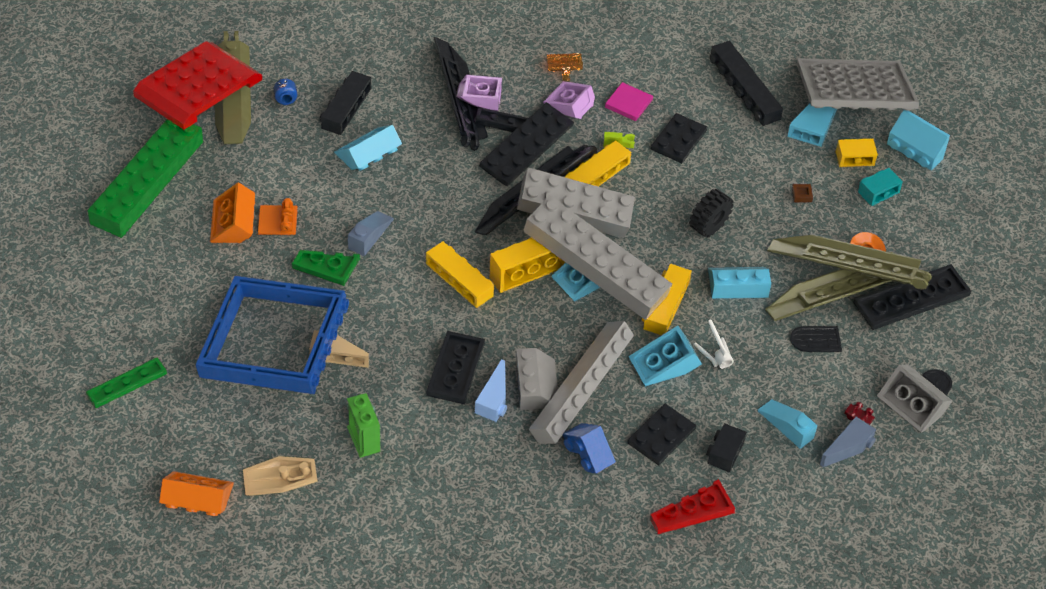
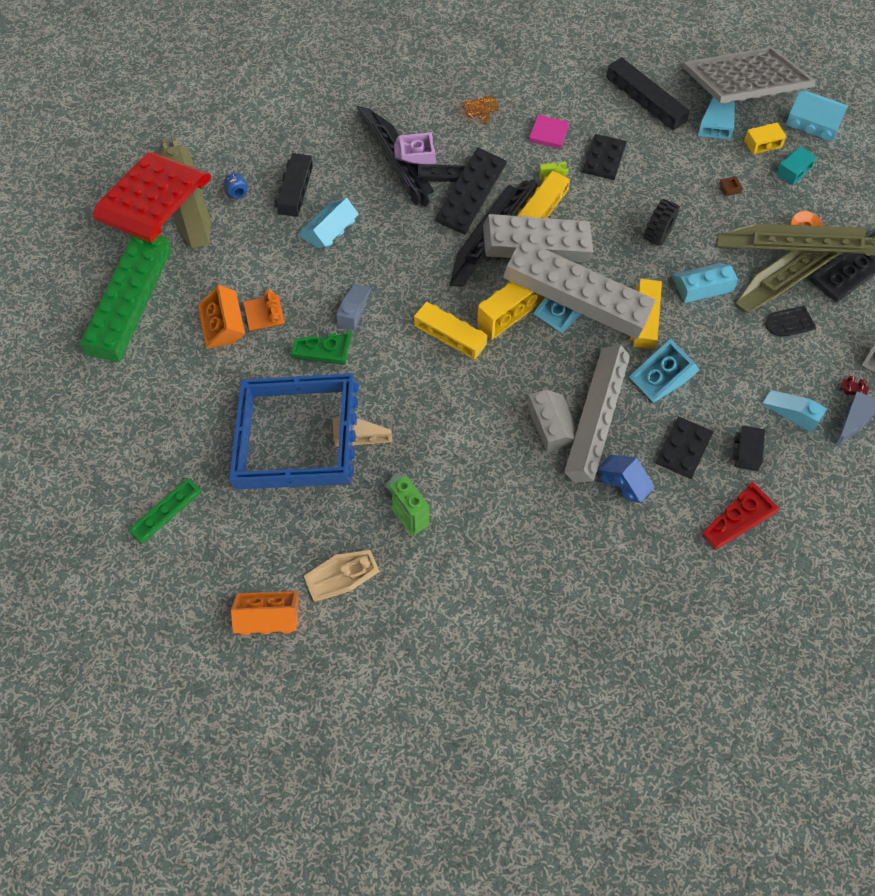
camera: 10 degrees left, 10 degrees up
black plate [426,331,485,405] -> none
light blue slope [475,359,507,422] -> none
lavender slope [543,81,595,119] -> none
white plant [694,319,734,369] -> none

